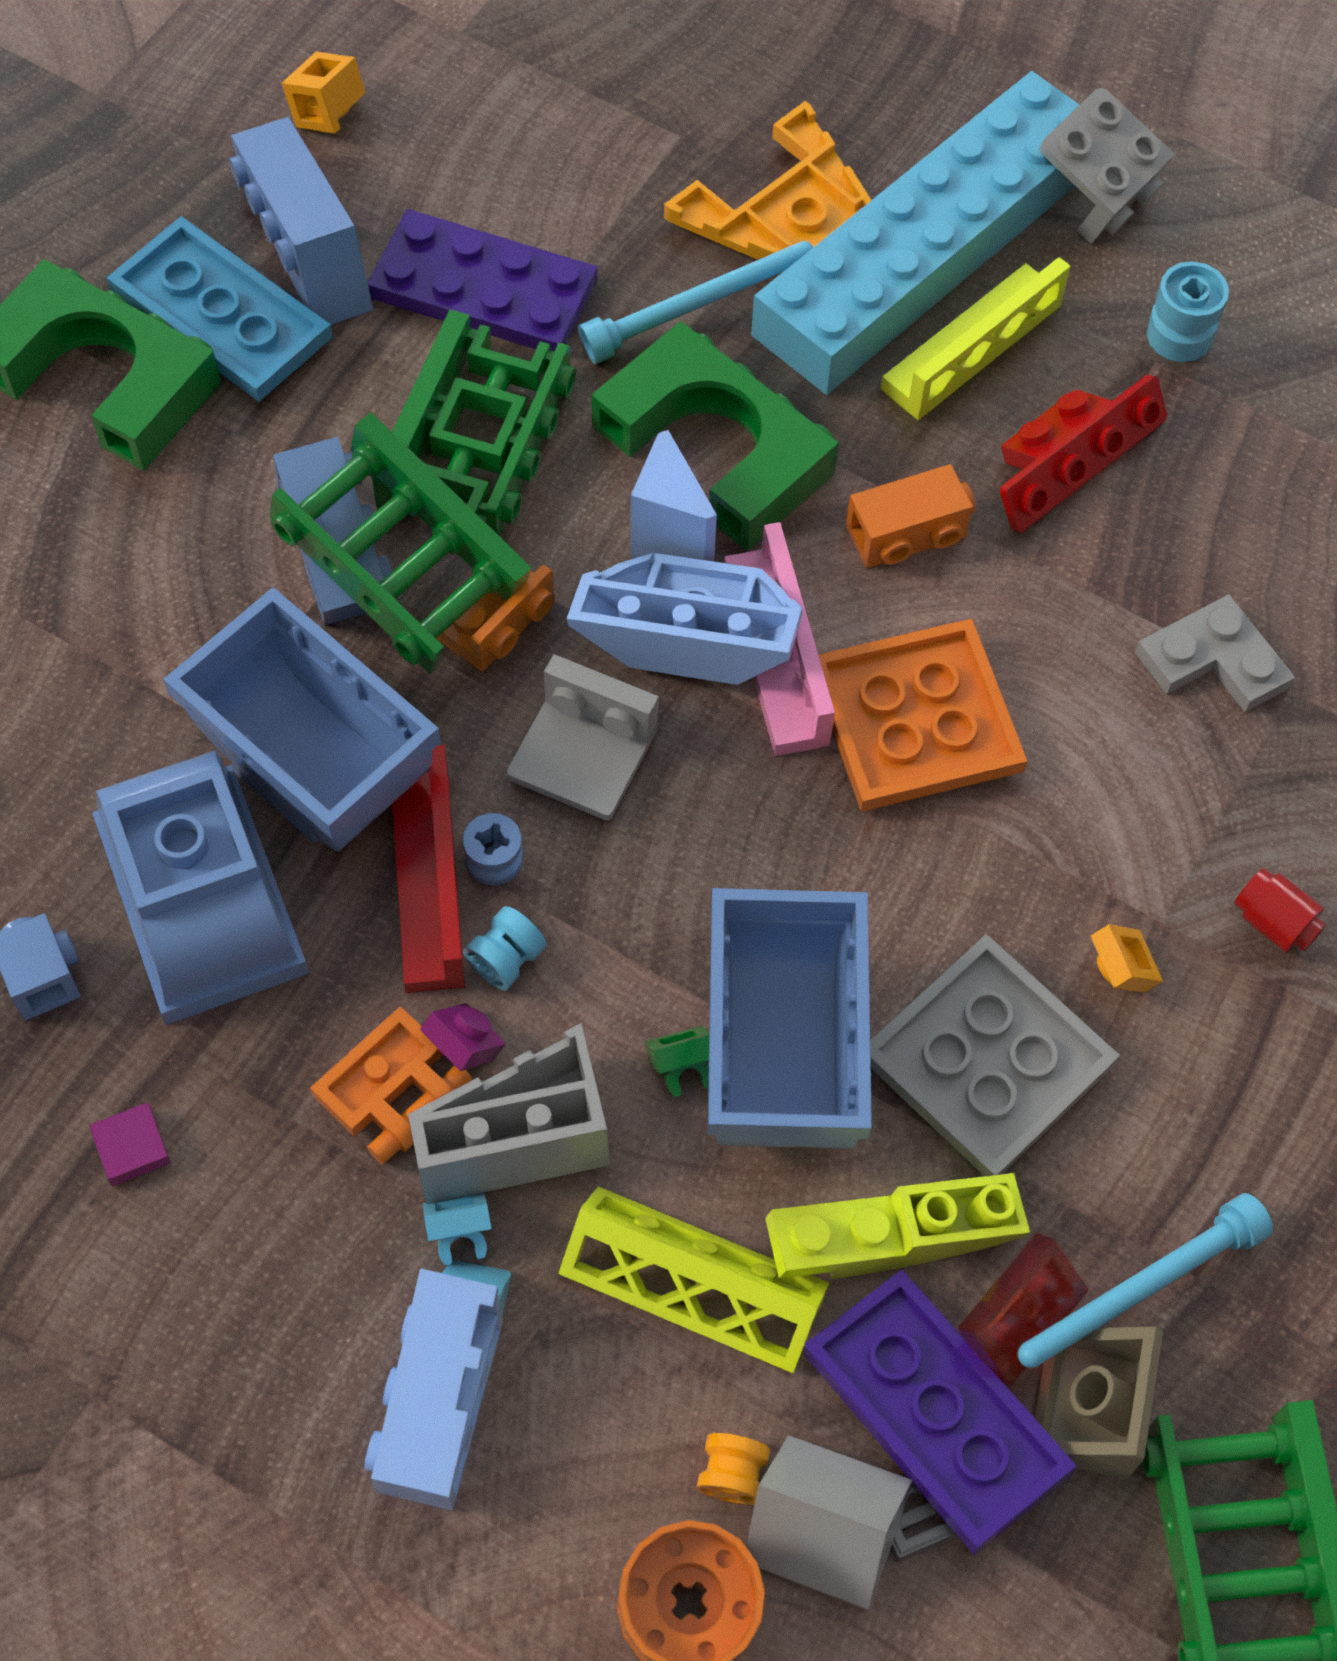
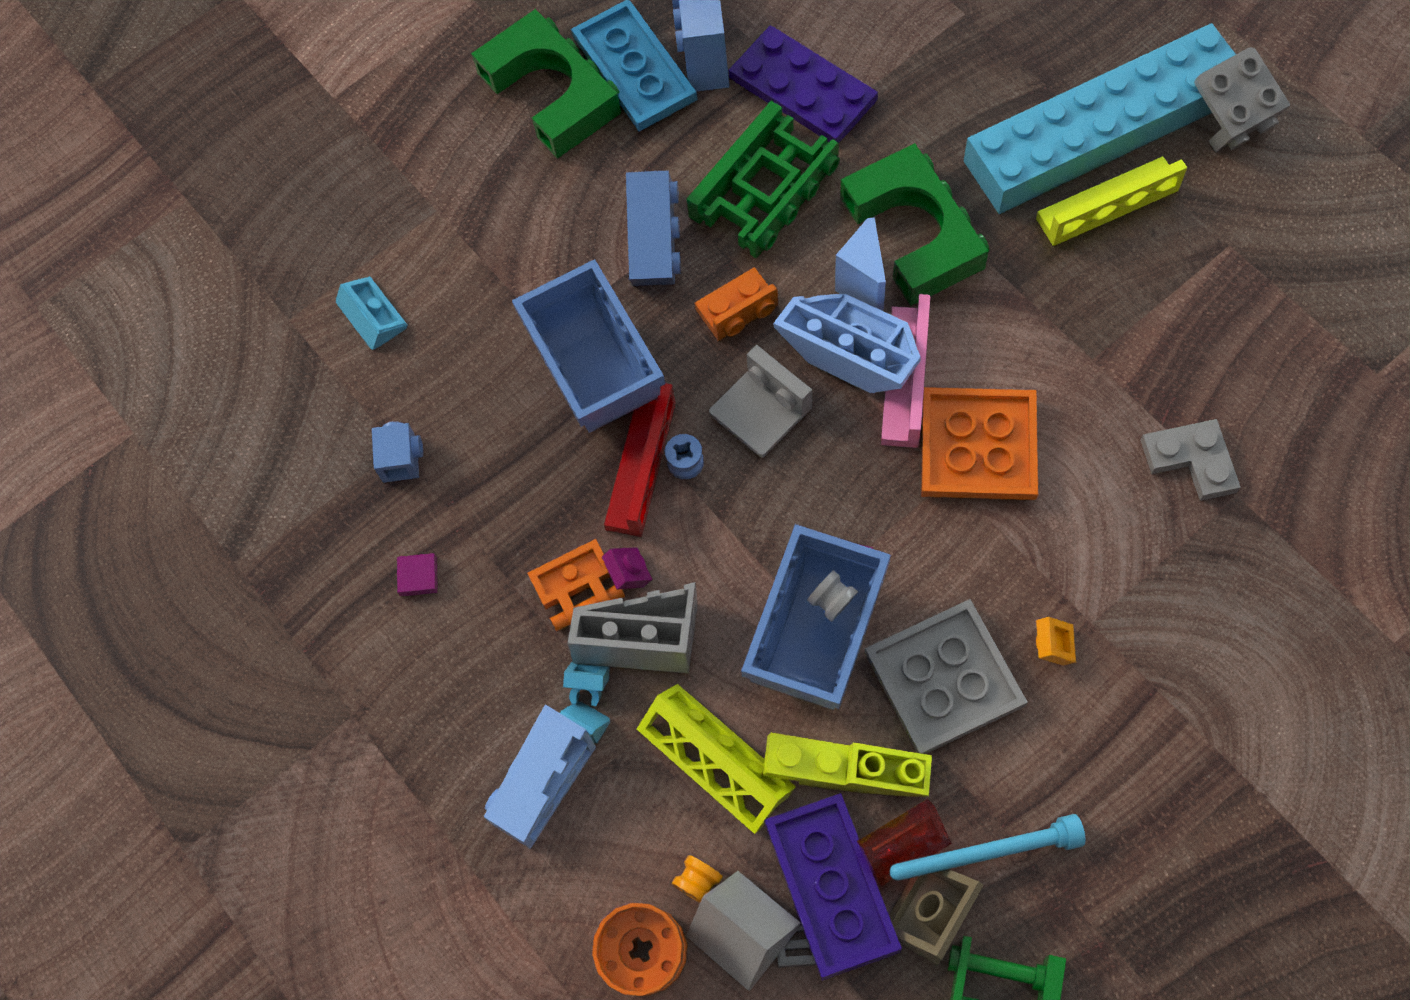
camera: 30 degrees right, 5 degrees up
medium blue container [92,750,309,1025] -> none
green fence [269,412,532,675] -> none
medium azure wheel [463,906,547,991] -> none
medium azure piece [578,241,813,364] -> none
green tile [644,1025,709,1097] -> none
light orange wing [664,101,871,260] -> none
orange brick [846,464,975,569] -> none
red bracket [1000,374,1167,533] -> none
medium azure wheel [1146,261,1229,362] -> none
red brick [1234,868,1327,954] -> none
none -> light grey wheel [807,570,858,622]

